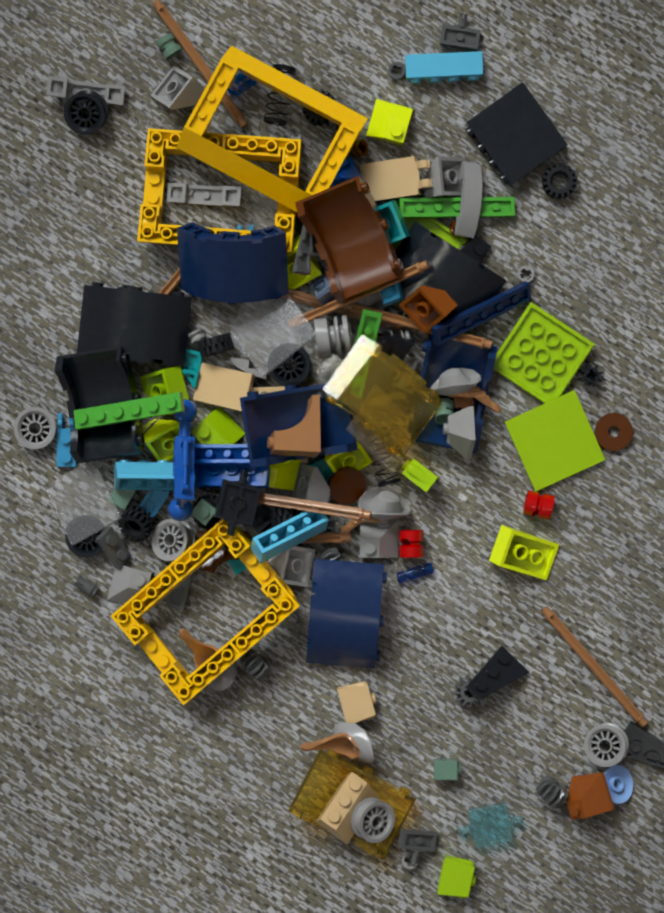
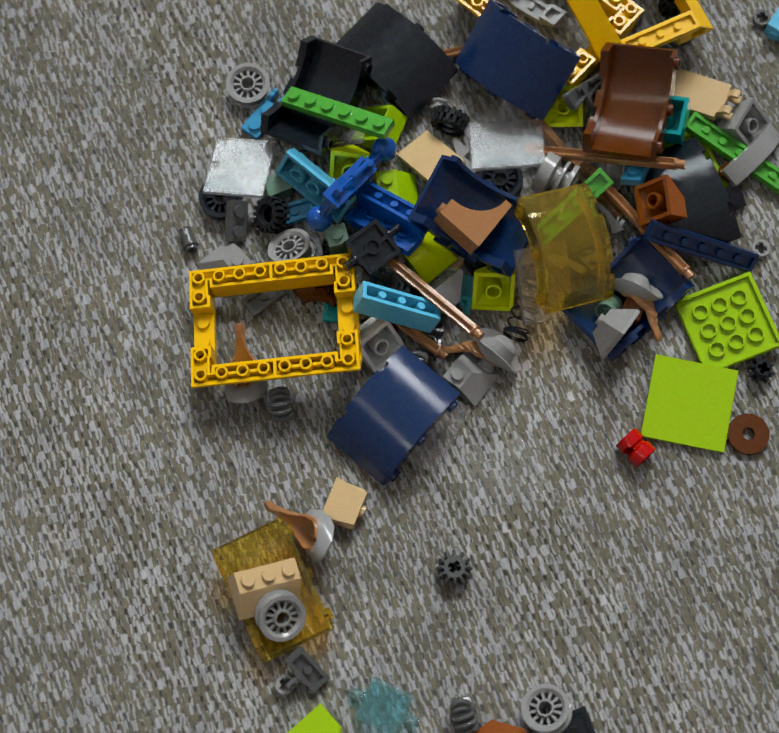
camera: 35 degrees right, 15 degrees down
teal slope [181,348,203,388] -> none
sand blue slope [309,275,336,305] -> none
reddish brown tile [327,466,366,504] -> none
reddish brown bush [350,139,368,158] -> none
neon yellow slope [366,99,413,146] -> none
clear blue axle [396,563,434,583] -> none
red wheel [399,530,424,558] -> none
lime torso [401,458,438,492] -> none
sand green brick [434,758,461,780] -> none
black wing [465,646,529,701] -> none
neon yellow slope [489,525,559,580] -> none
medium nougat piece [541,606,648,727] -> none

